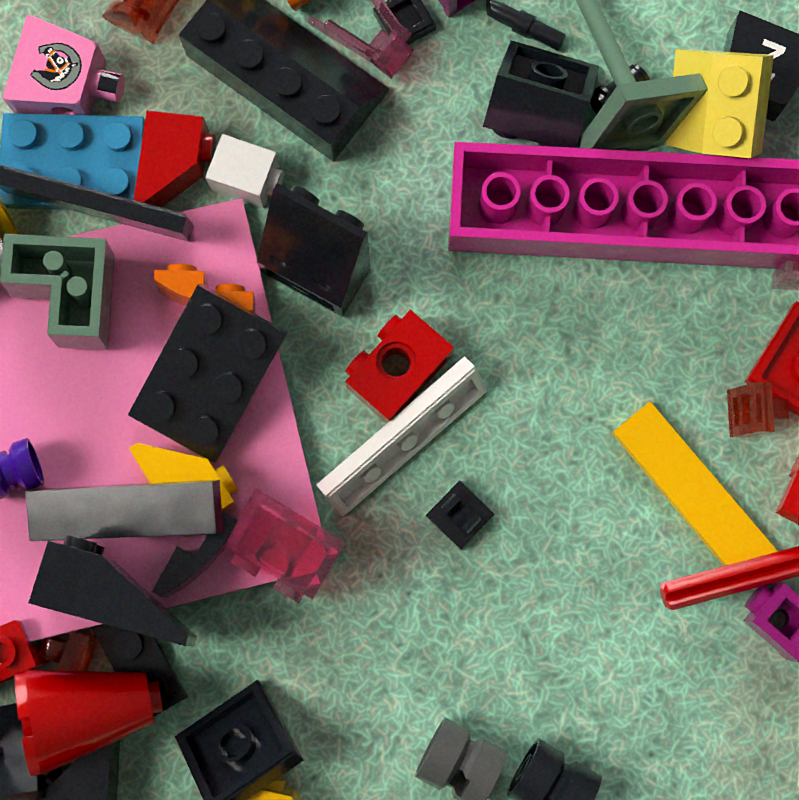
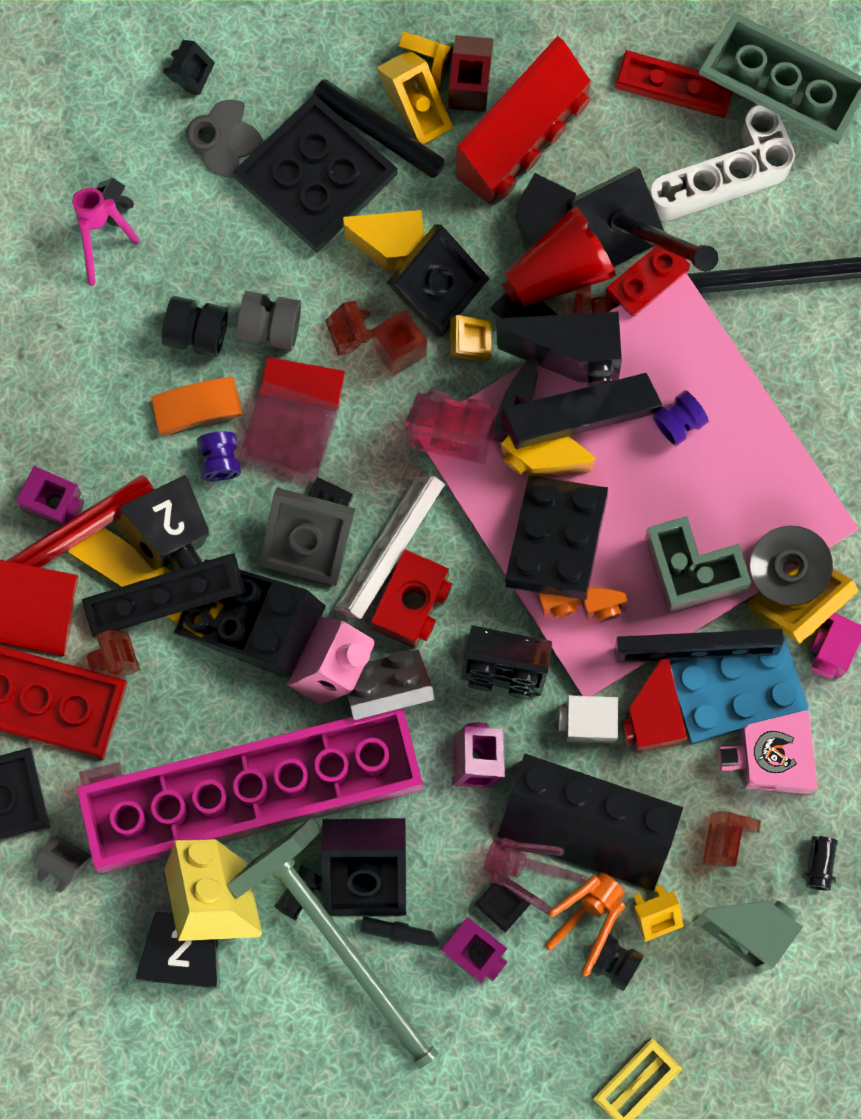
camera: 160 degrees right, 5 degrees down
none -> black tile [82,553,246,638]
none -> black torso [113,475,209,570]
none -> orange slope [151,377,243,436]
none -> black slope [174,559,326,678]
none -> dark purple wheel [196,431,241,482]
none -> clear pink plate [239,381,340,482]
none -> dark grey plate [258,488,356,586]
none -> red tile [260,357,345,412]
none -> bright pink torso [287,617,375,705]
none -> clear red tile [325,301,377,356]
none -> dark grey plate [346,649,435,720]
none -> clear red brick [372,309,427,376]
none -> yellow tile [450,315,492,361]
none -> magenta brick [452,722,505,788]

